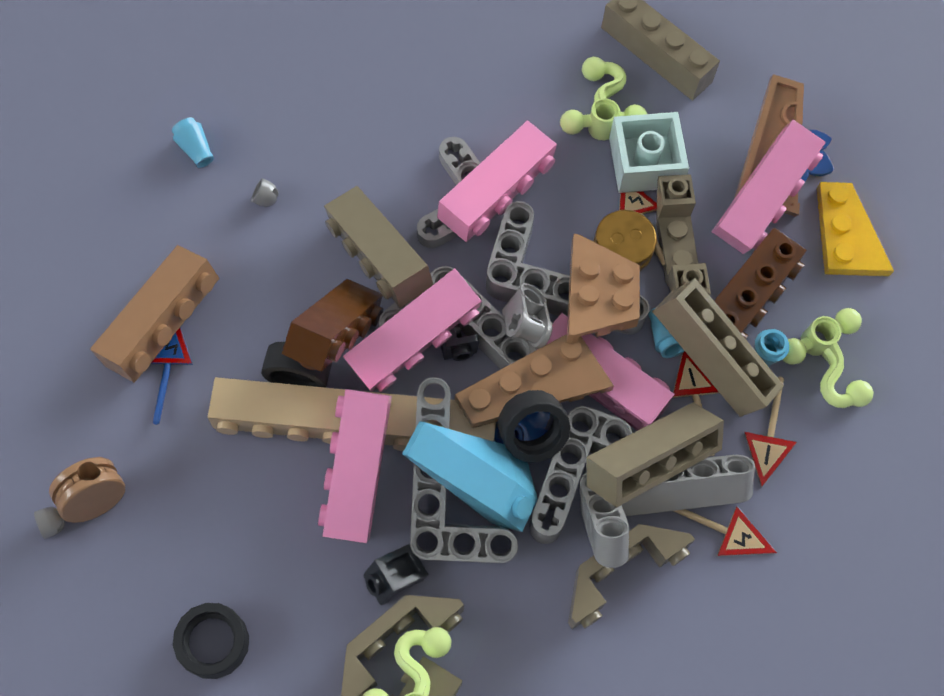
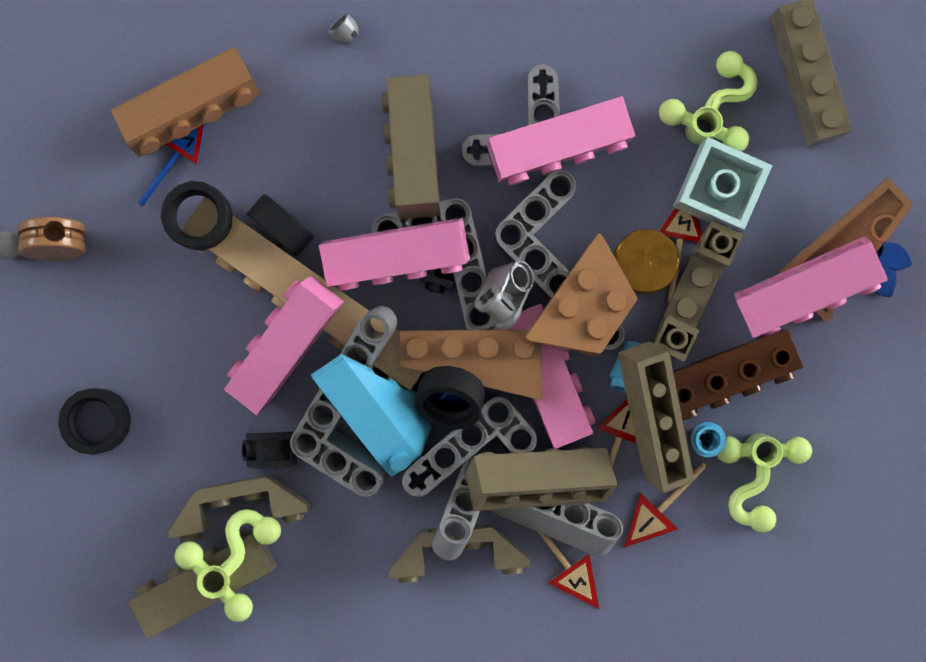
camera: 30 degrees right, 20 degrees up
reddish brown brick [282,279,384,372] -> none
yellow wing [816,182,894,276] -> none
none -> black tyre [161,181,233,251]

